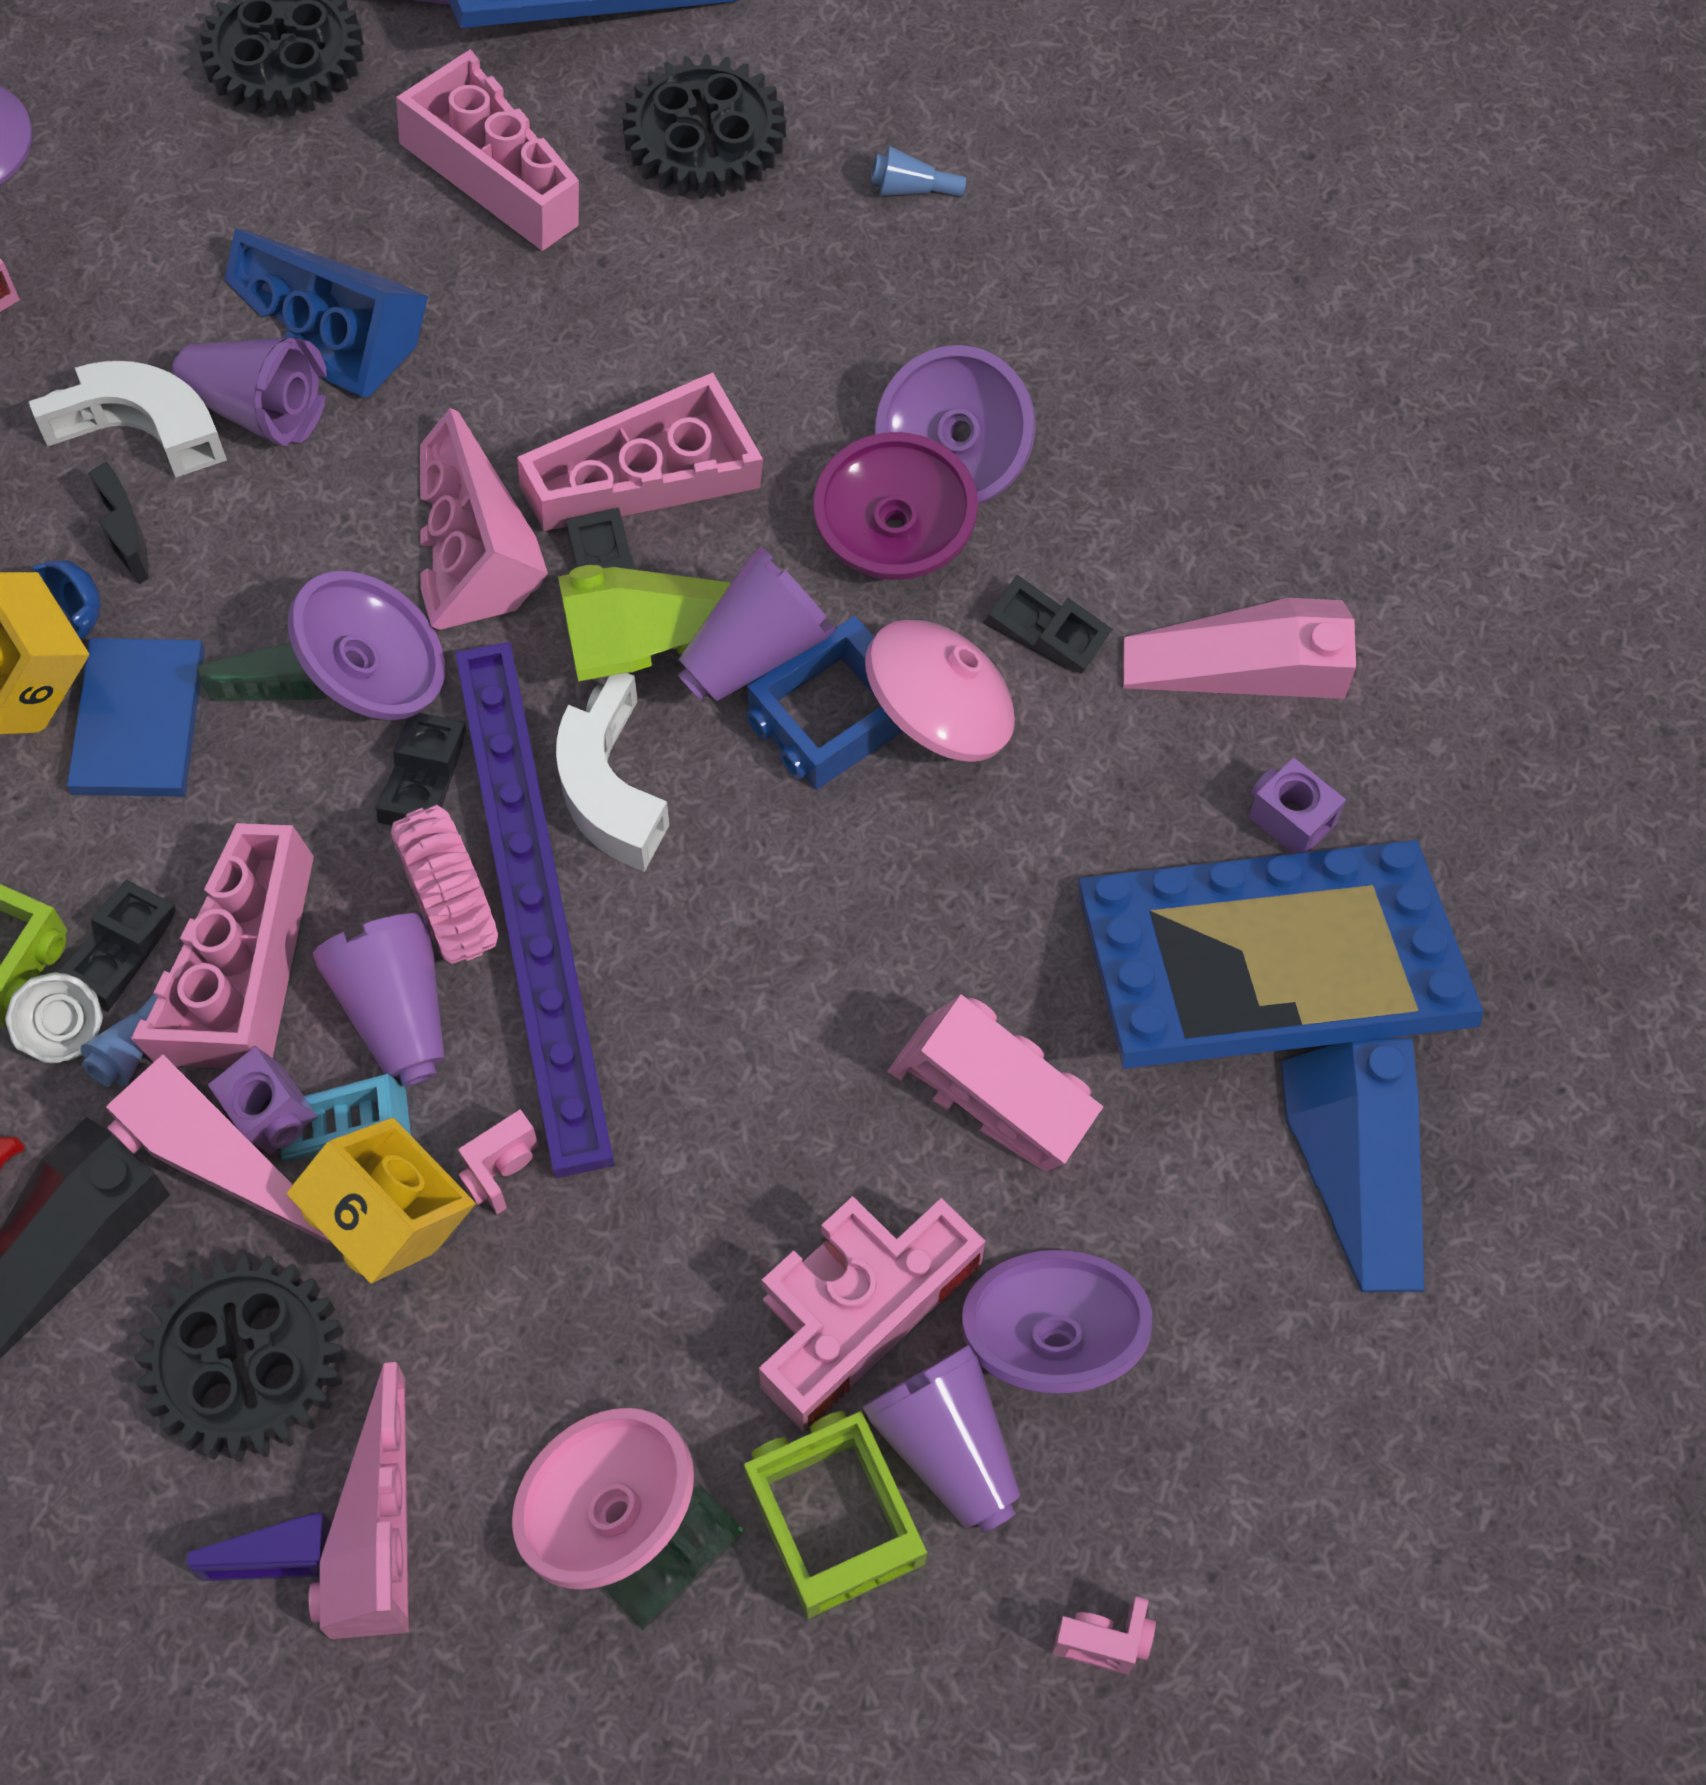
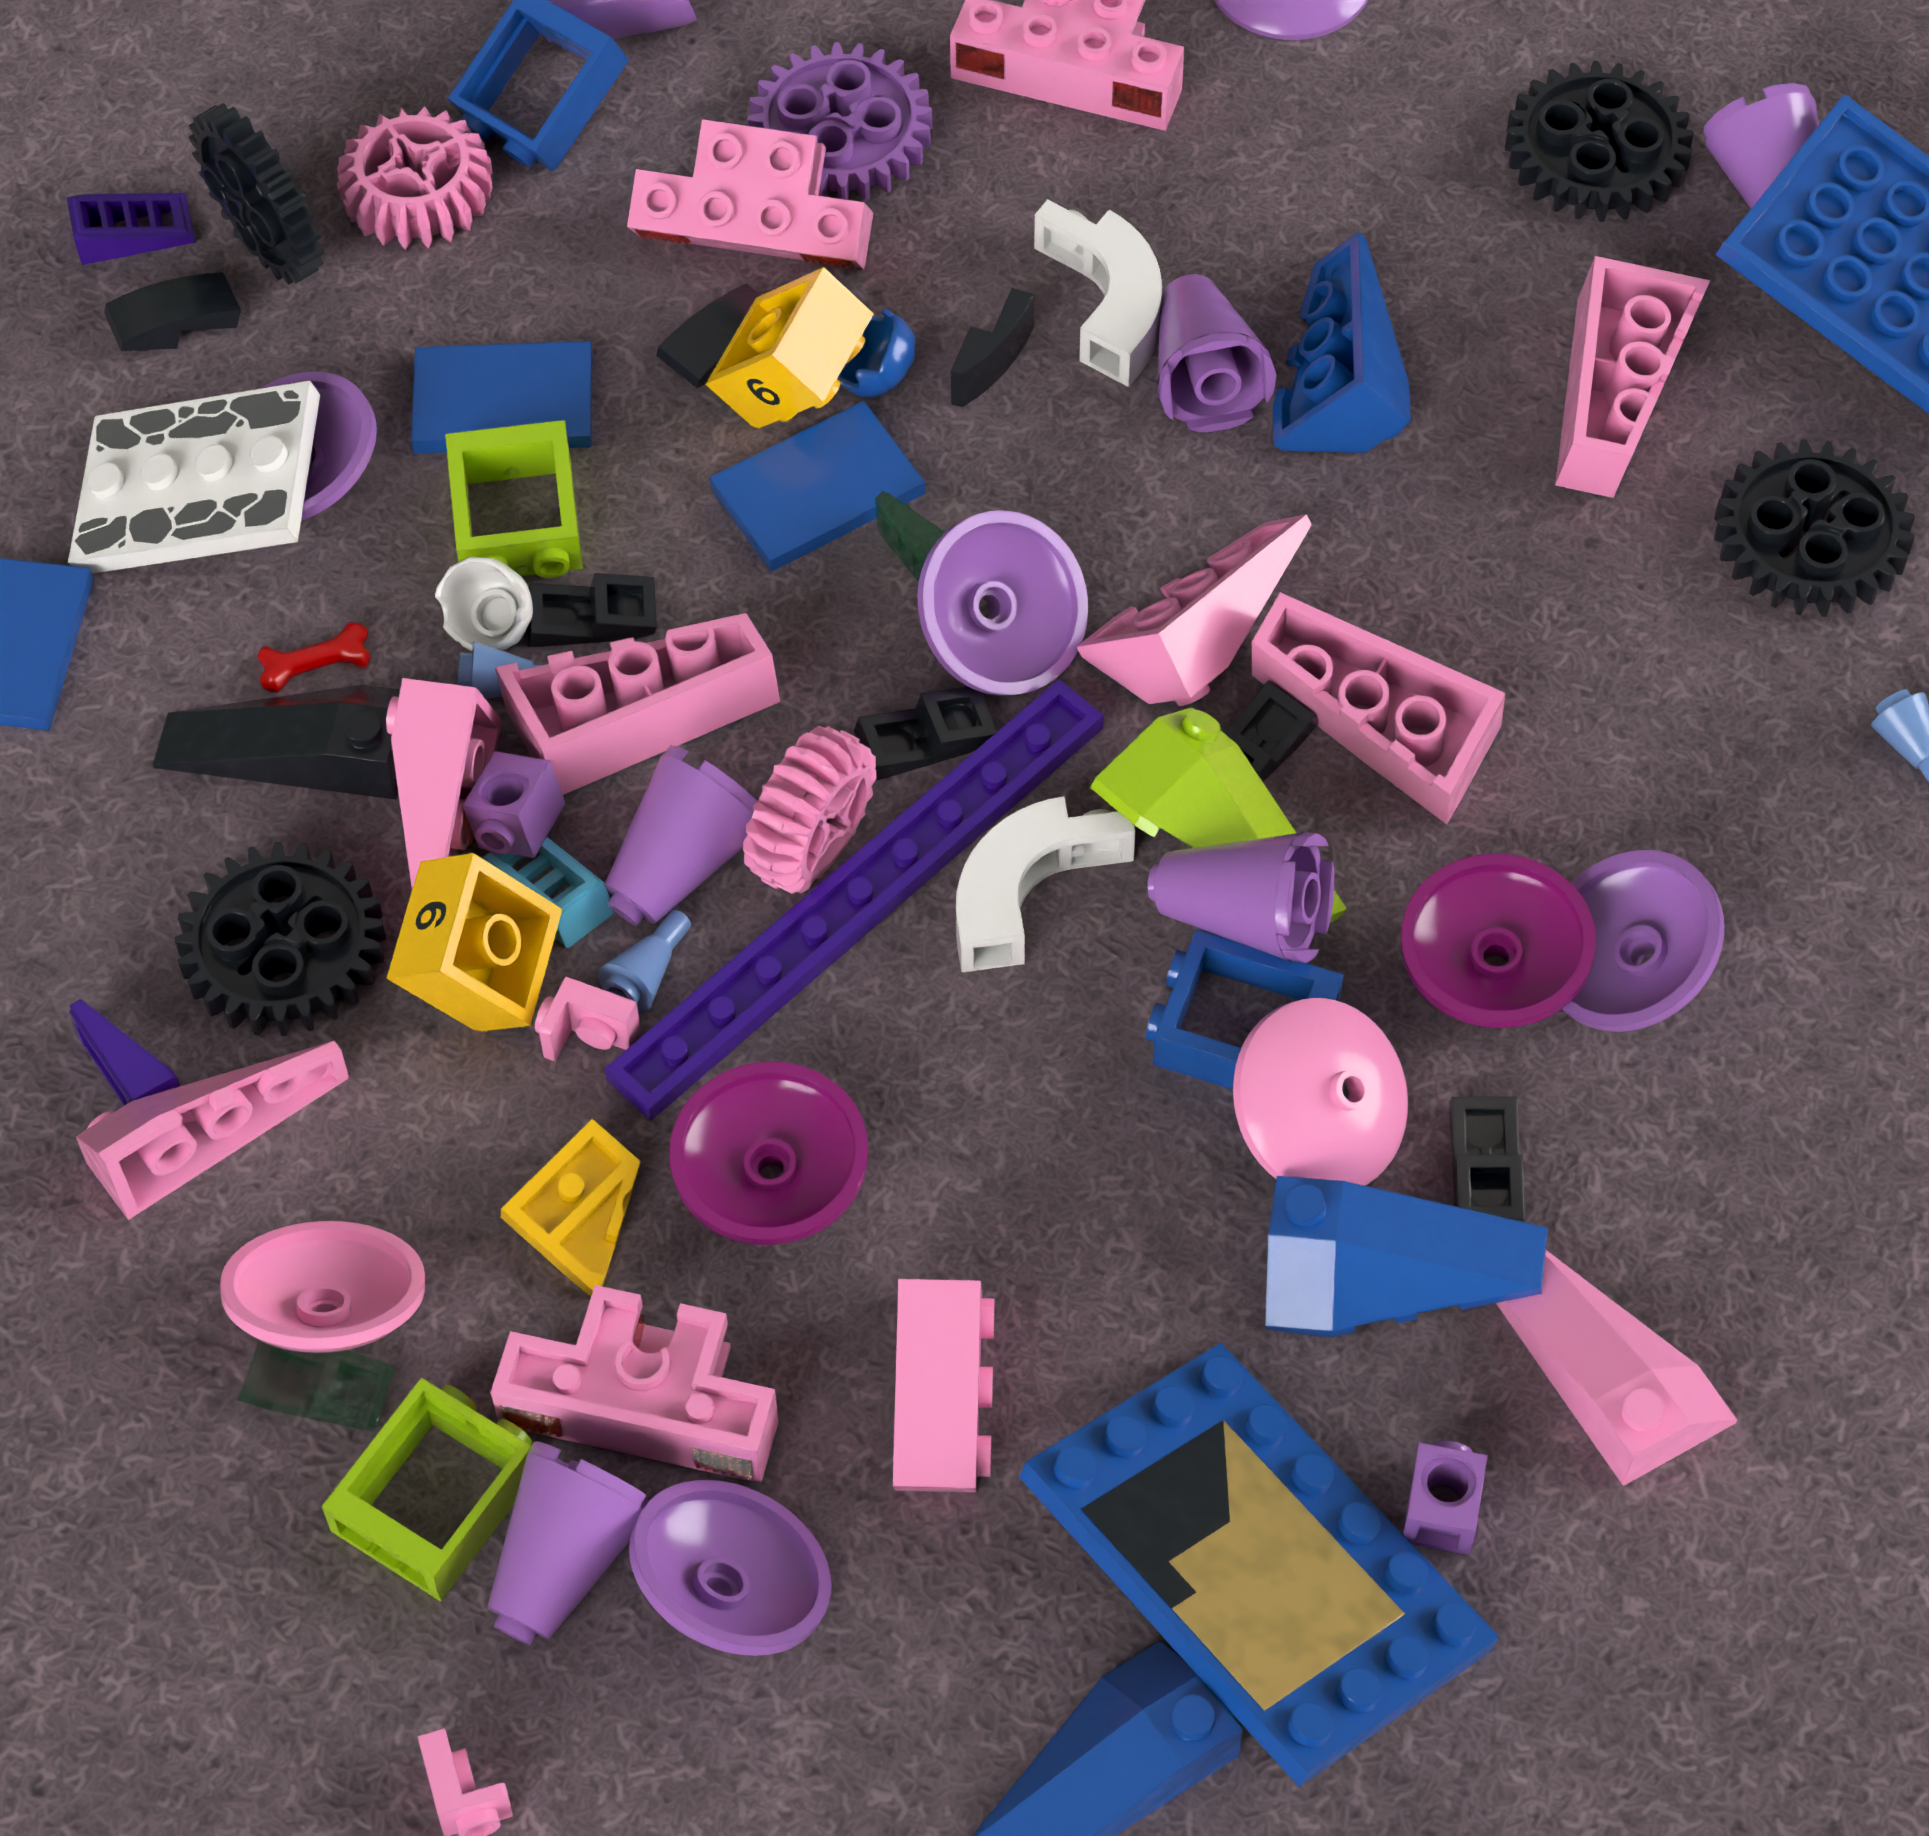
camera: 60 degrees right, 5 degrees down
none -> yellow wing [500,1119,641,1297]
none -> medium blue cone [598,910,691,1012]
none -> magenta dish [669,1061,869,1245]
none -> blue wedge [1265,1176,1548,1337]

